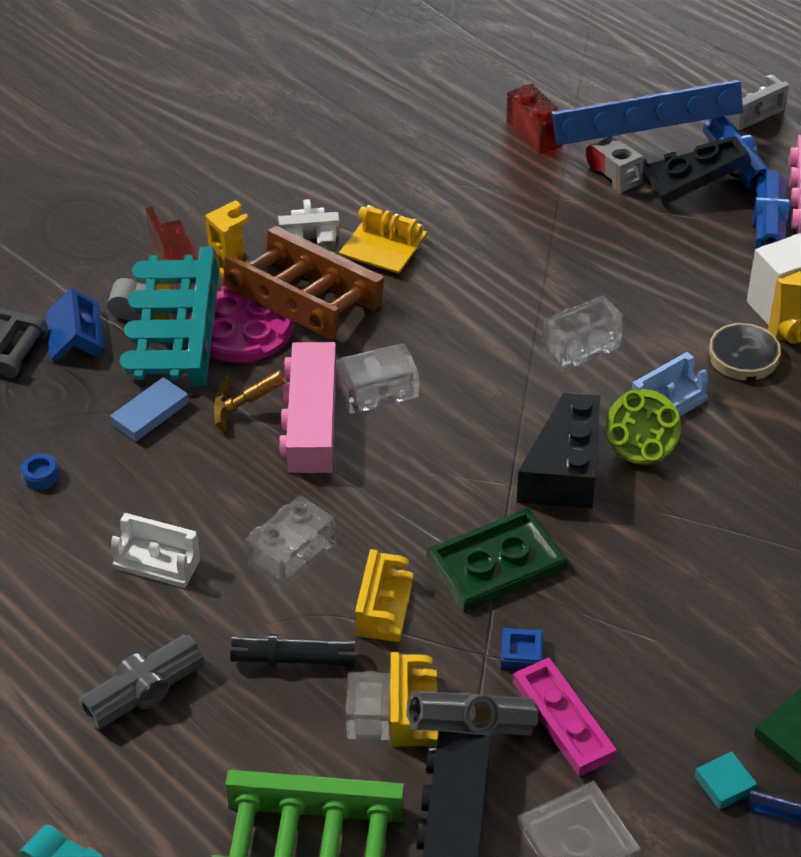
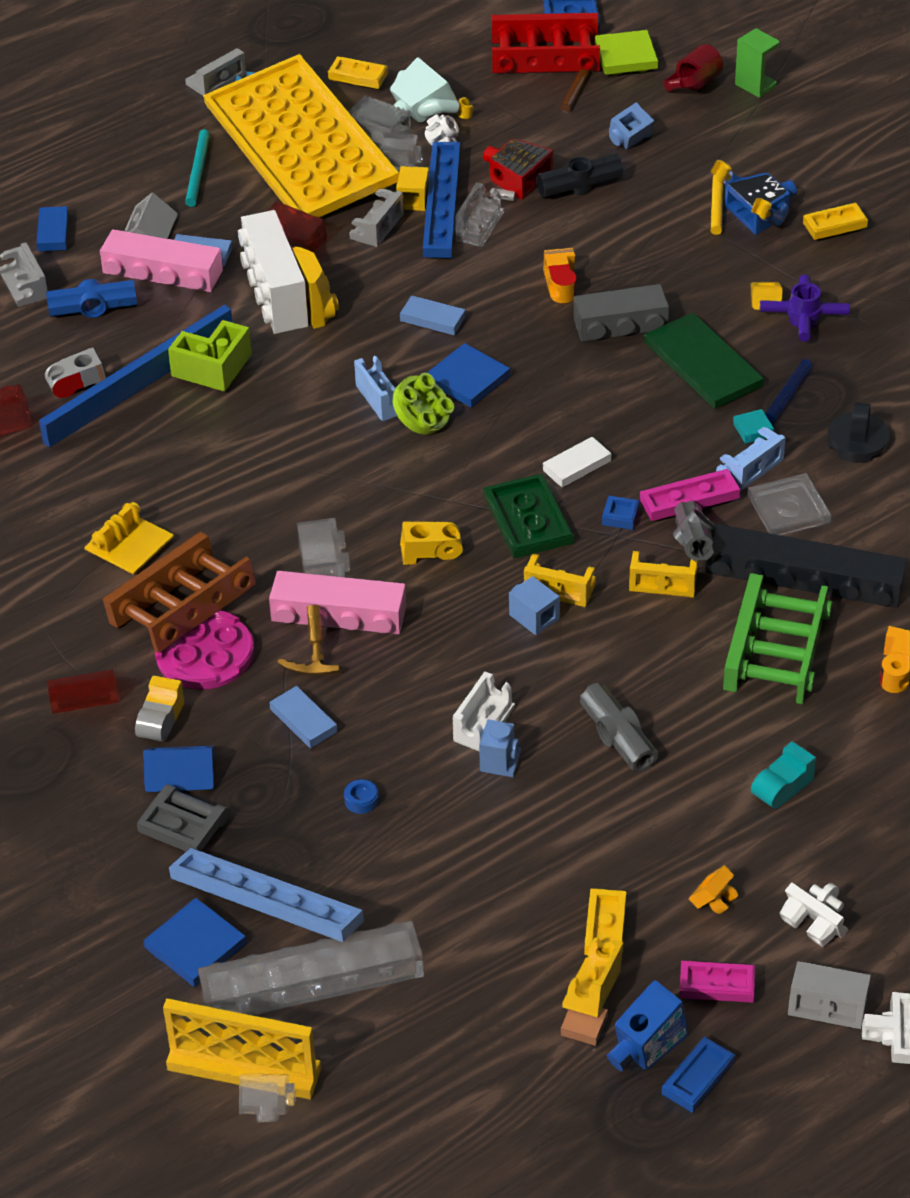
camera: 80 degrees left, 0 degrees up
teal fence [120,247,220,386] -> none
yellow hinge [205,200,252,278] -> none
black pin [230,634,355,667] -> none
clear brick [245,494,336,588] -> none
white hips [278,199,339,251] -> none
clear brick [346,671,391,740] -> none
black wedge [517,393,601,508] -> none
clear brick [542,295,624,372] -> none
blue plate [552,80,743,146] -> none
black wing [643,136,751,206] -> none
black tile [709,323,780,380] -> none
blue piece [752,171,790,249] -> none
none -> blue tile [39,305,233,448]
none -> lime brick [168,320,252,392]
none -> yellow leg [400,522,463,565]
none -> blue tile [427,343,510,407]
none -> medium blue brick [479,719,521,777]
none -> medium blue brick [509,576,560,635]
none -> white tile [543,437,611,488]
none -> light blue hinge [716,427,786,490]

